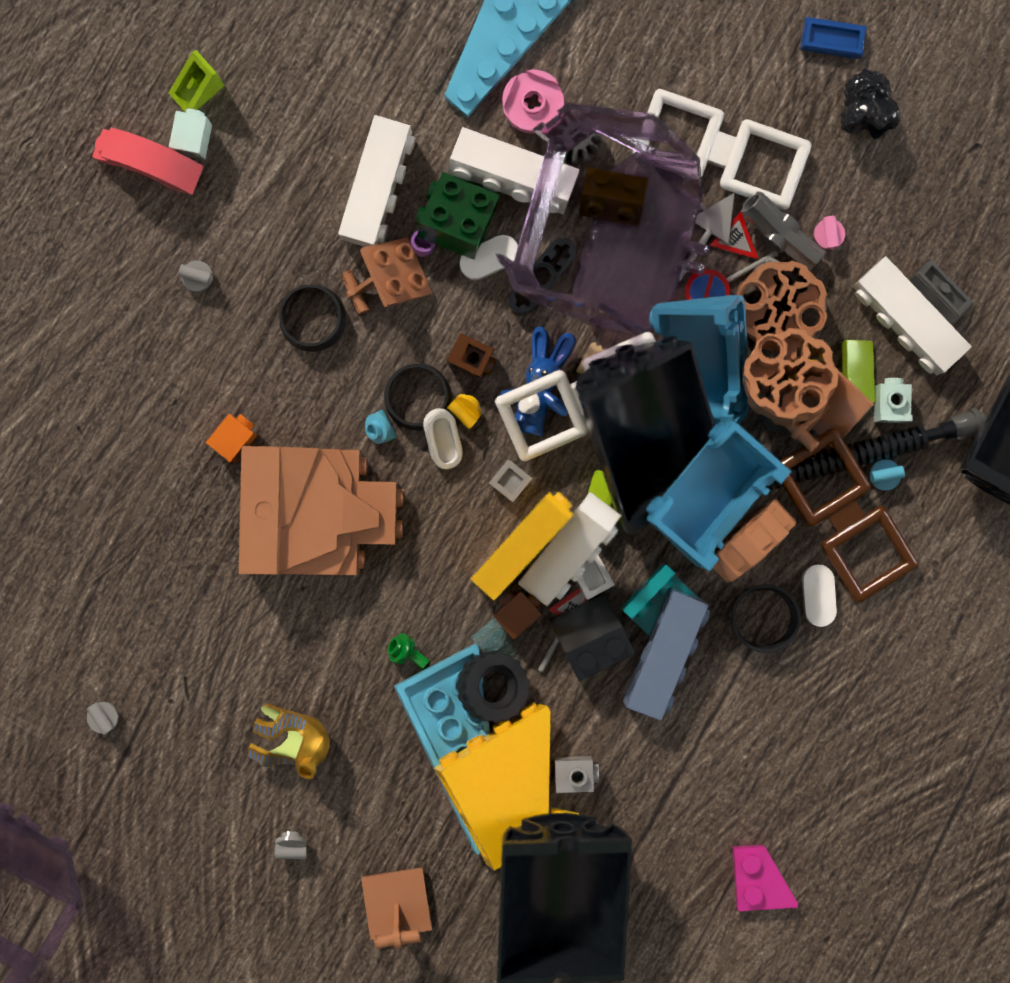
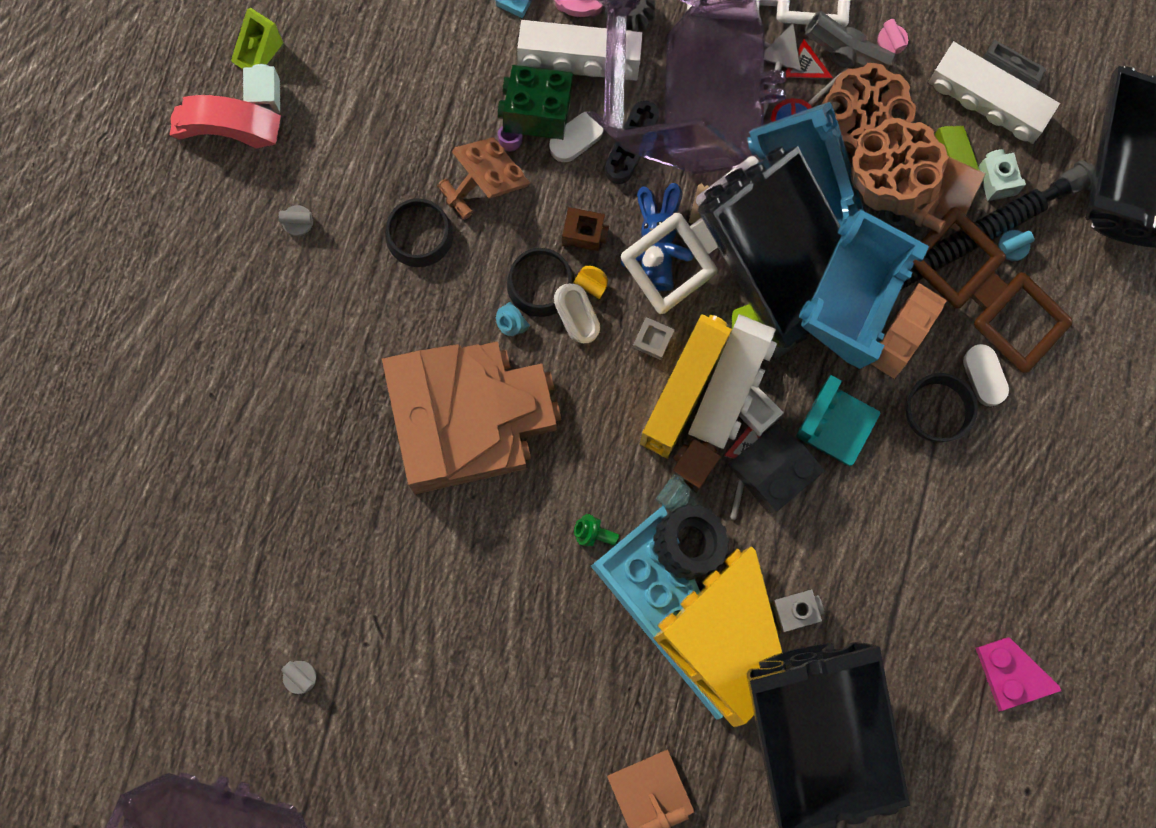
camera: 15 degrees left, 10 degrees down
orange brick [205,414,258,464] -> none
pearl gold piece [247,704,330,779] -> none
light grey plate [275,832,306,859] -> none
white brick [338,115,415,247] -> none
dark brown bracket [579,167,649,226] -> none
sand blue brick [623,587,710,721] -> none

